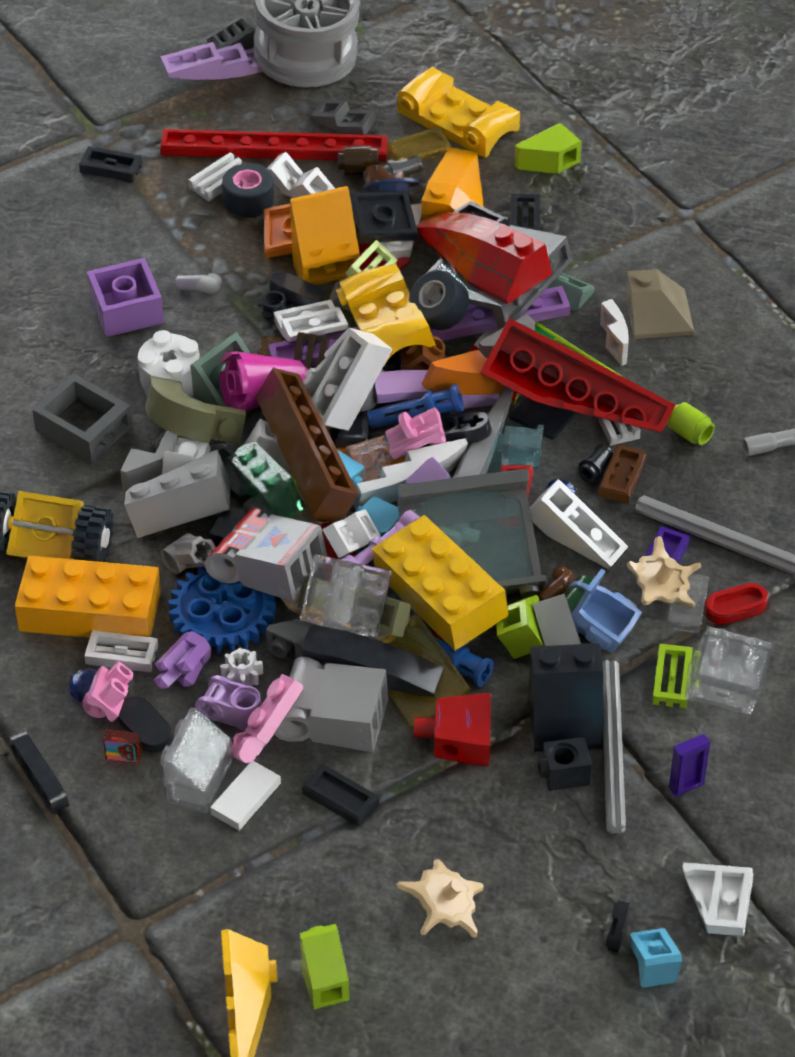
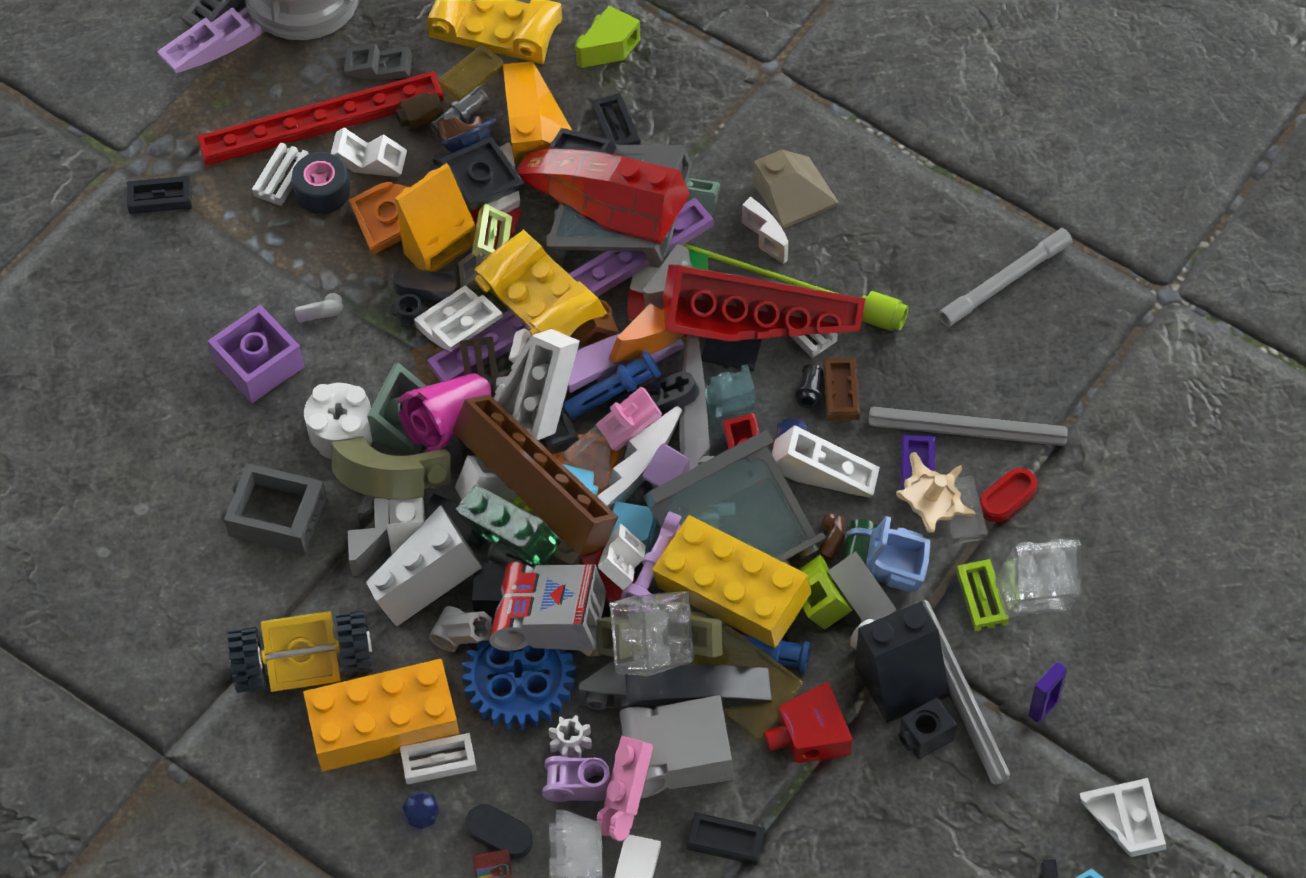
camera: 20 degrees left, 10 degrees up
bright pink hips [82,661,134,722] -> none
medium lavender rock [154,631,211,690] -> none
black wheel [409,270,469,330] -> none

